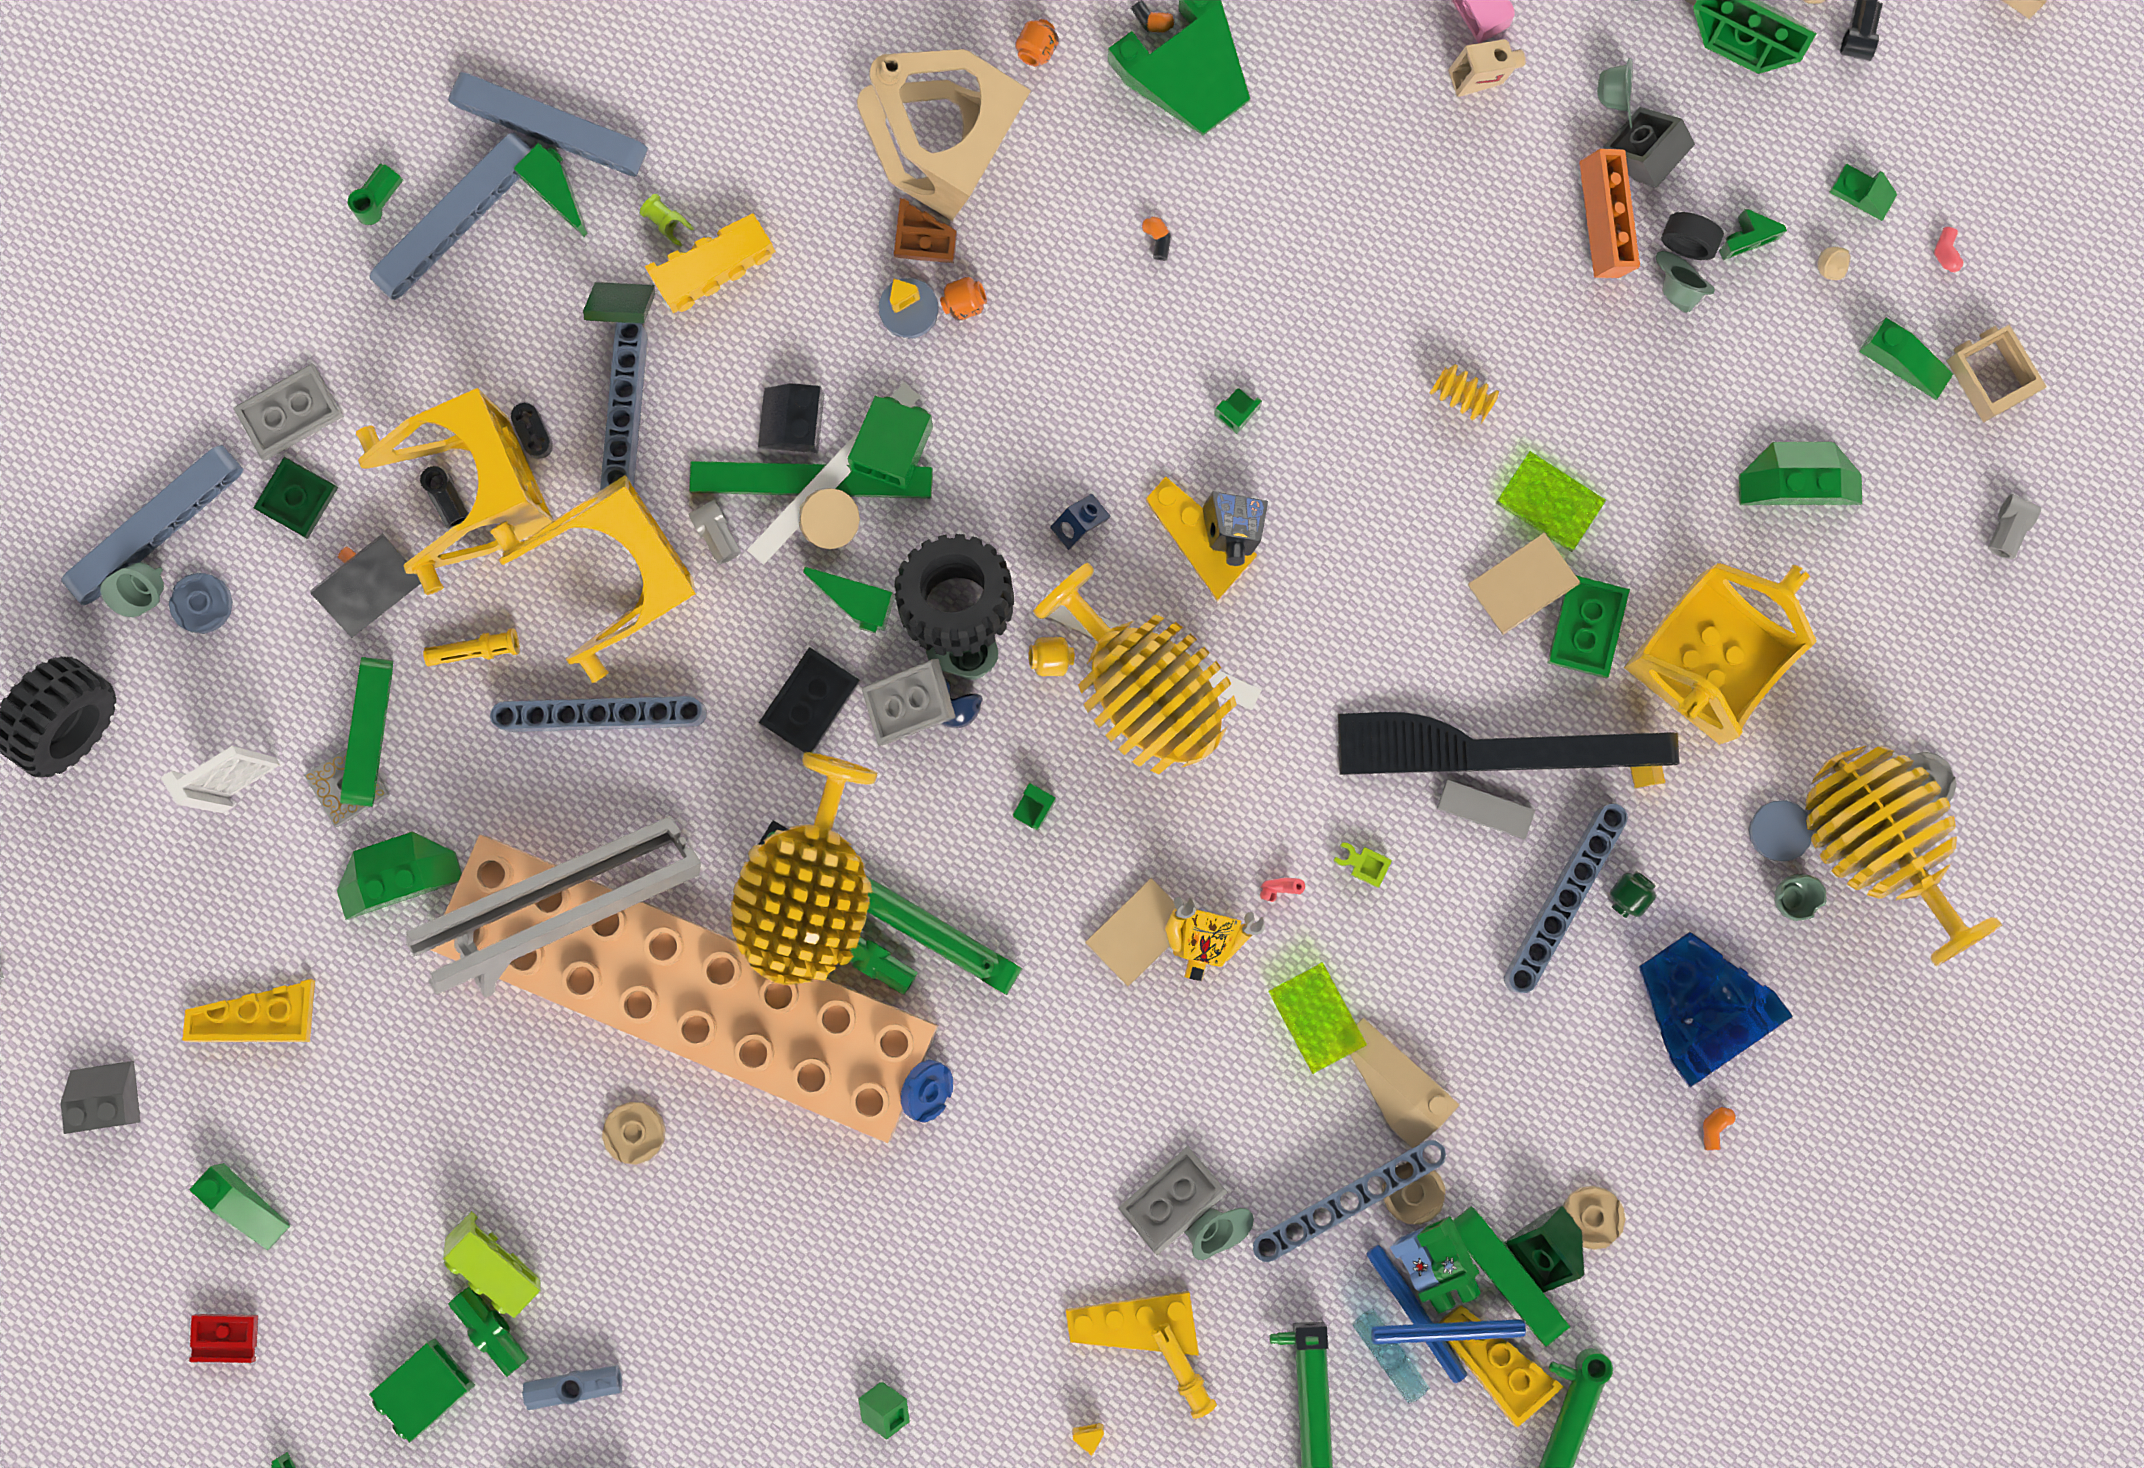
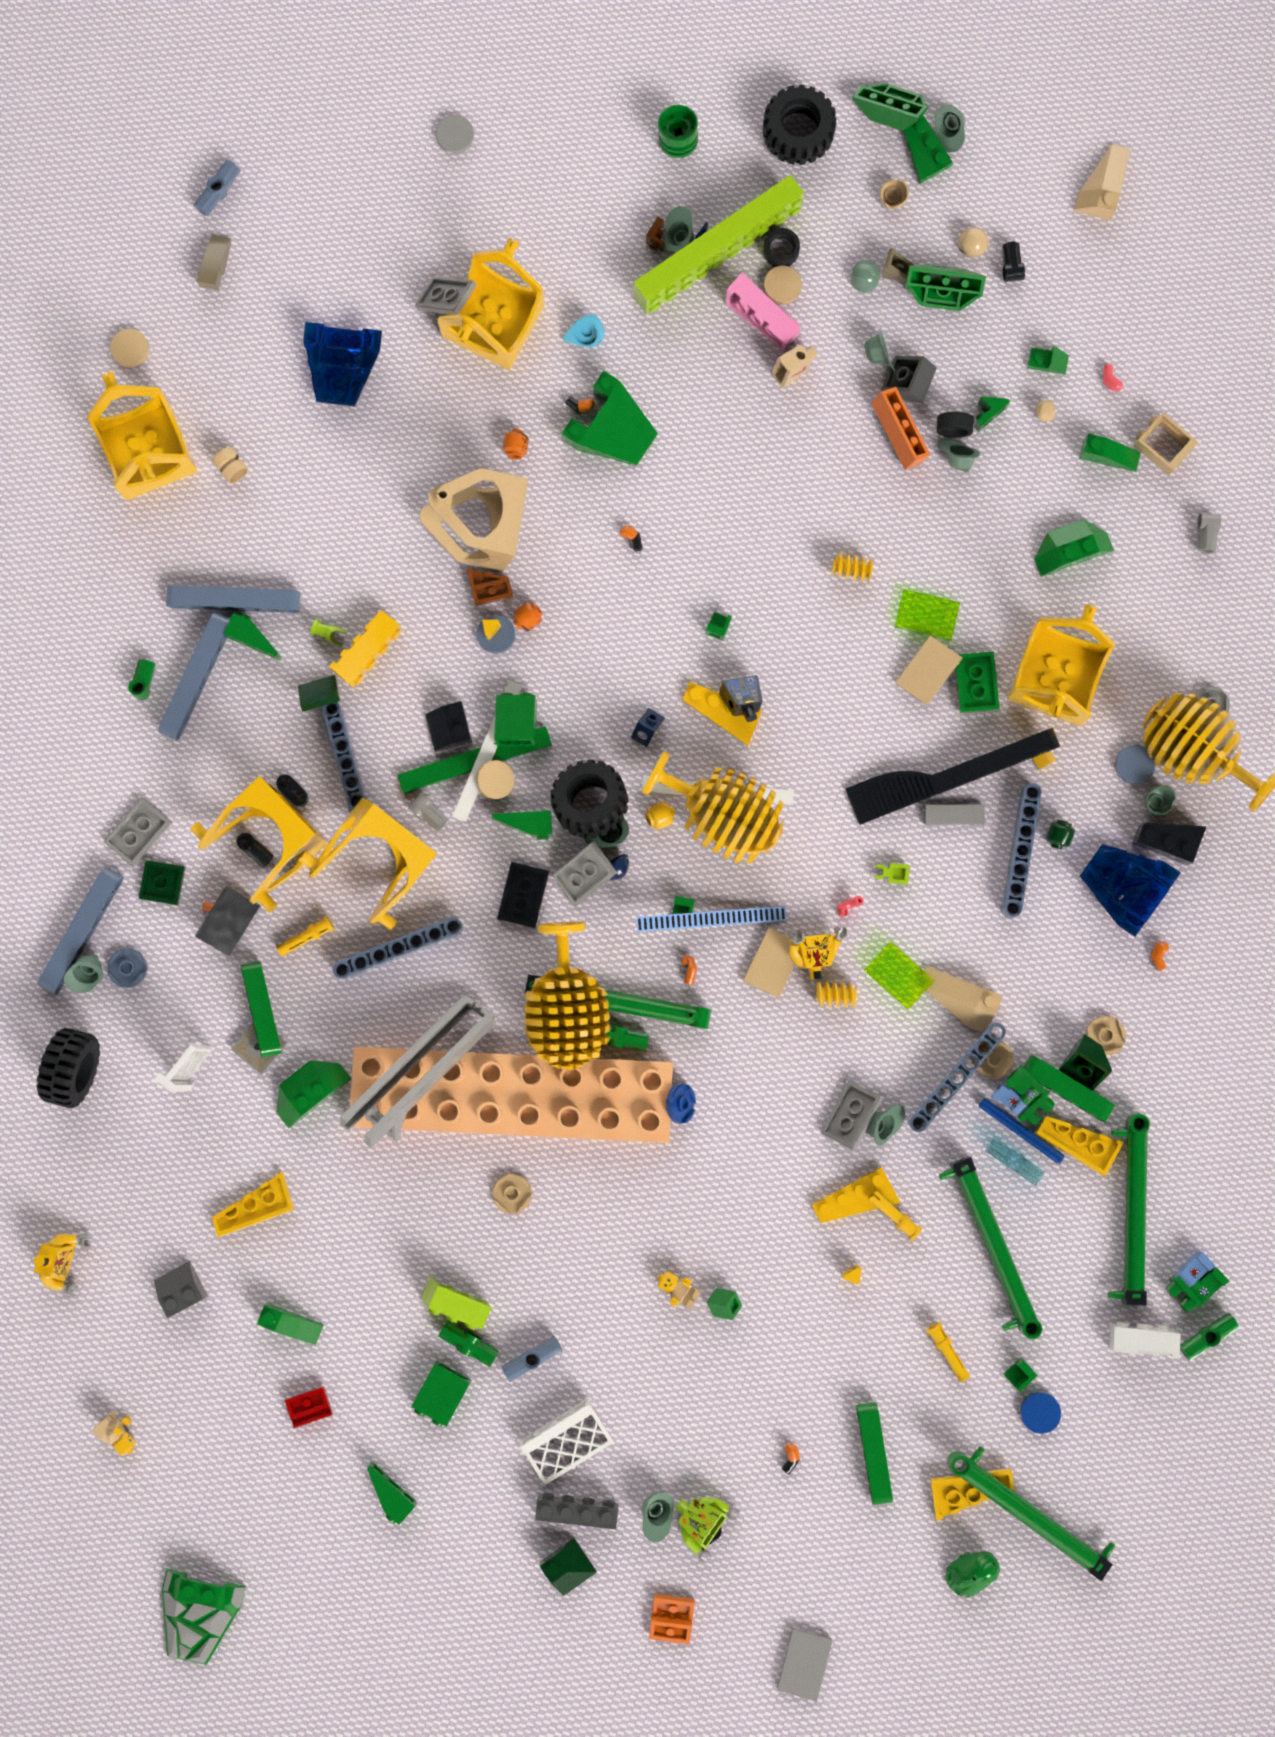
camera: 20 degrees left, 0 degrees up
blue axle [1371,1319,1526,1344] -> none
none -> light blue sticker [636,906,786,932]
none -> piece [657,1271,701,1310]
none -> orange arm [681,955,697,985]
none -> yellow piece [815,981,857,1008]
none -> black wedge [1132,823,1207,865]

